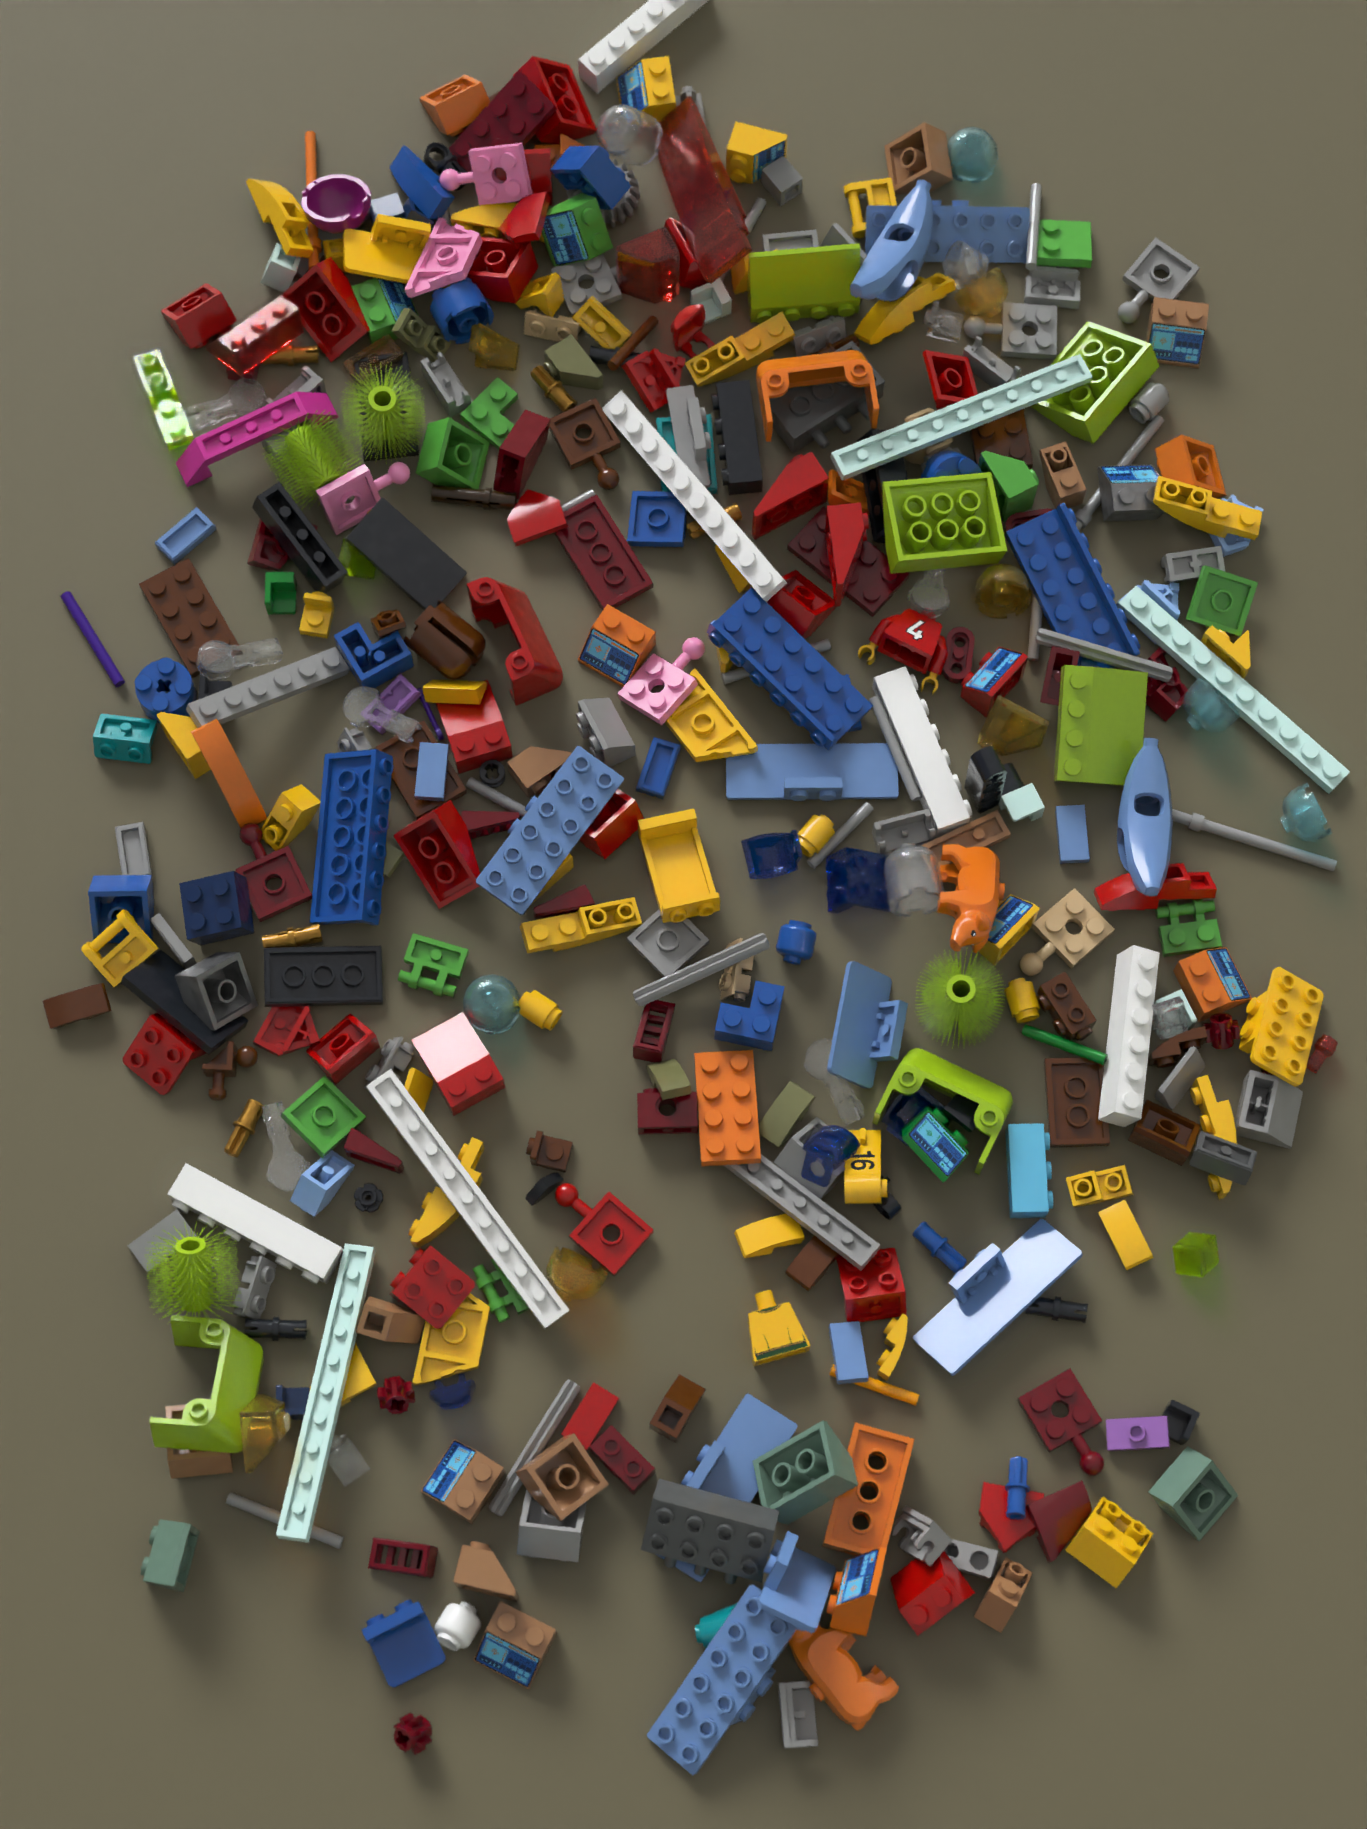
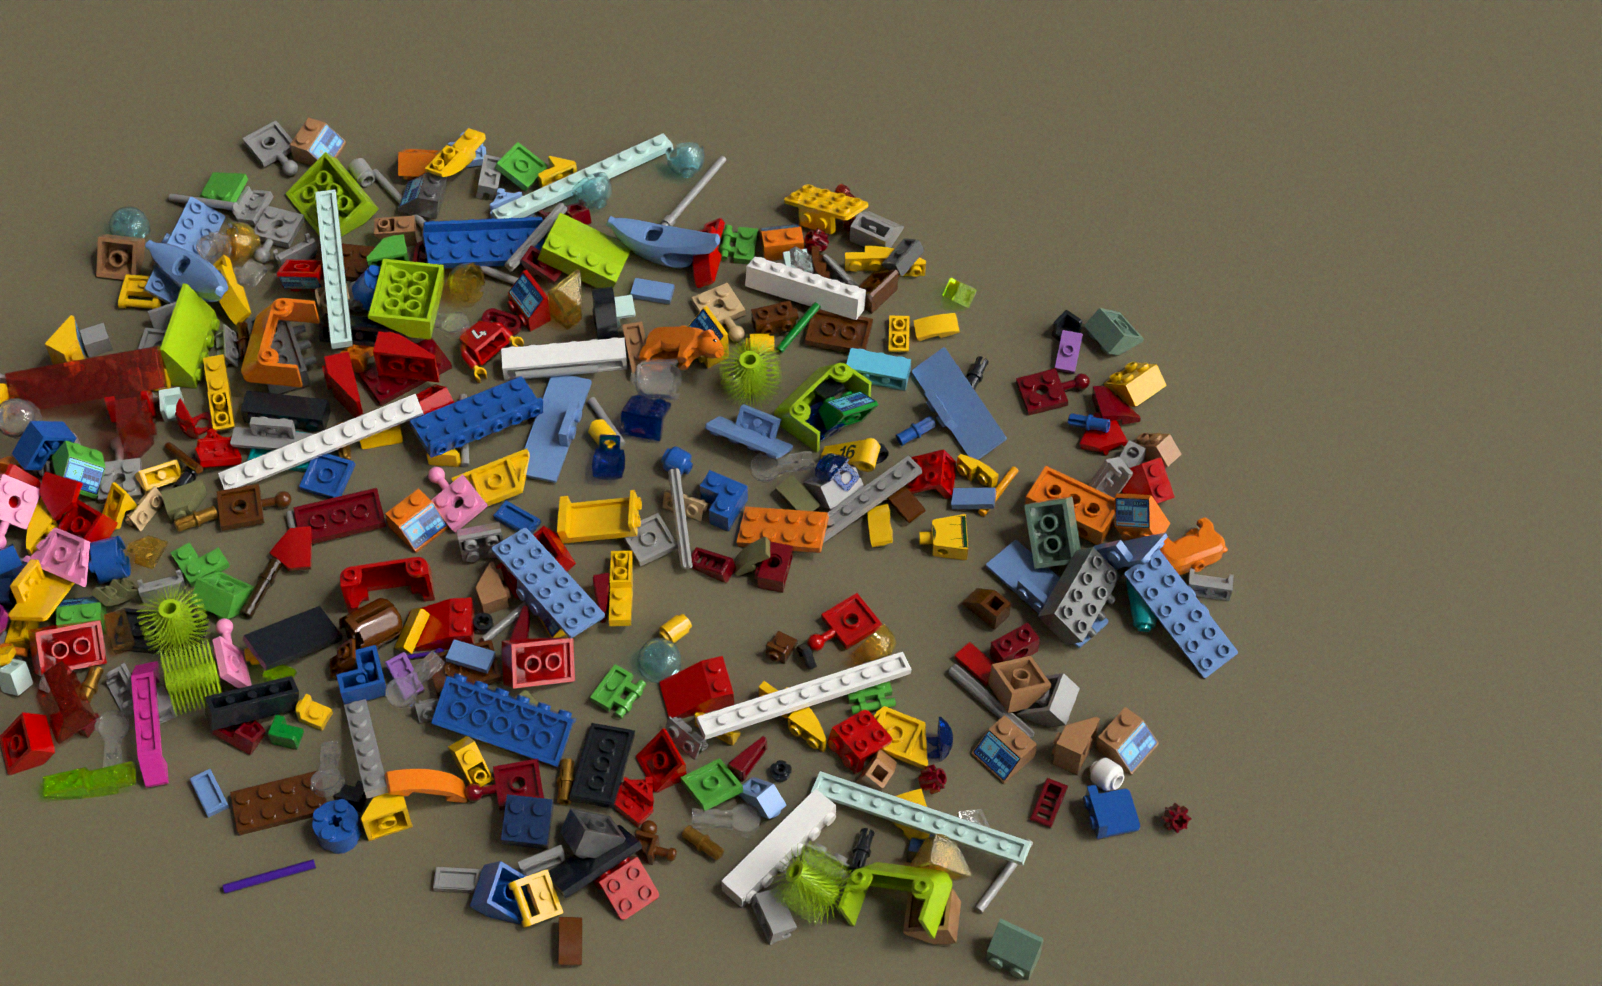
camera: 75 degrees left, 15 degrees down
teal bracket [92,713,158,764] -> none
dark red slope [493,409,551,499] -> none
light grey hinge [872,808,936,859] -> none

